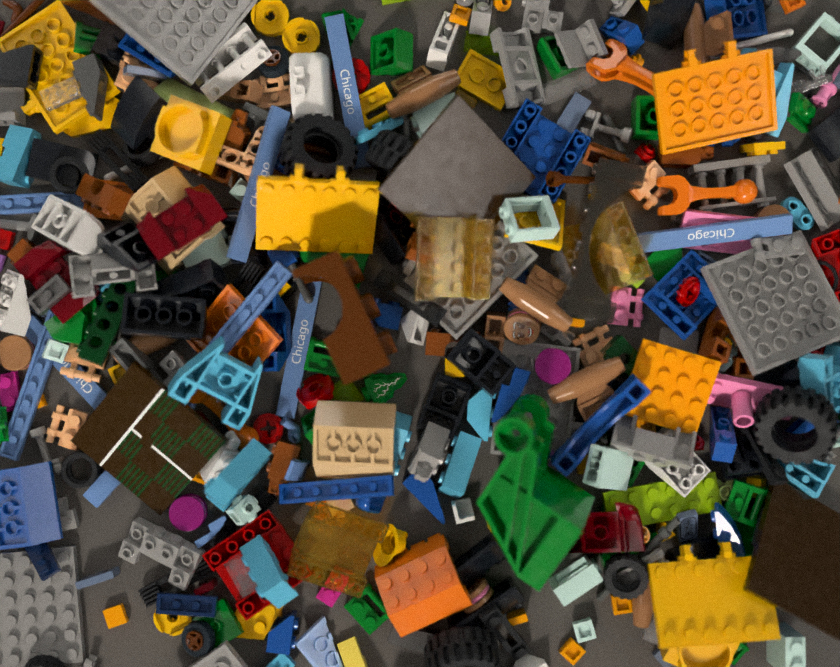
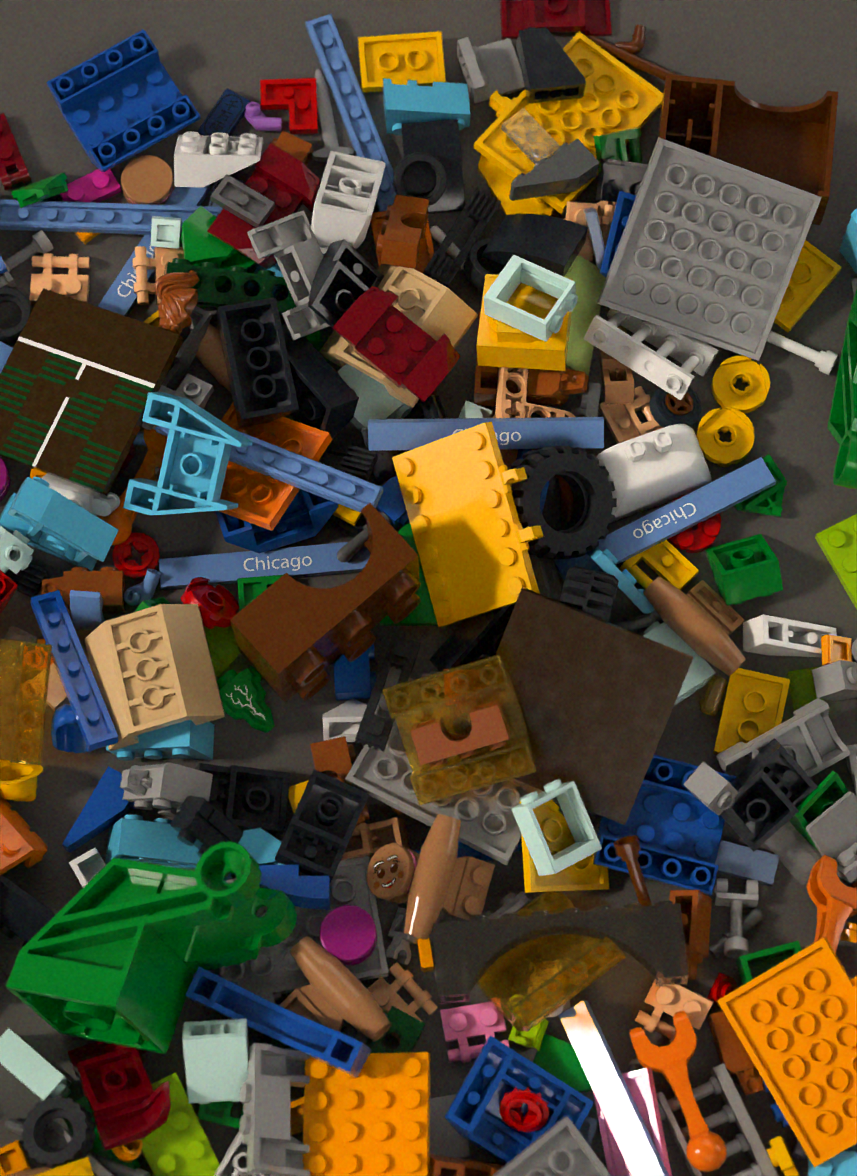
camera: 70 degrees right, 15 degrees down
none -> dark orange hair [155,270,199,335]
none -> black brick [171,795,244,857]
none -> dark orange arch [410,699,511,767]
none -> light aqua window [484,255,578,342]
none -> light grey brick [683,762,738,816]
none -> black slope [720,738,818,852]

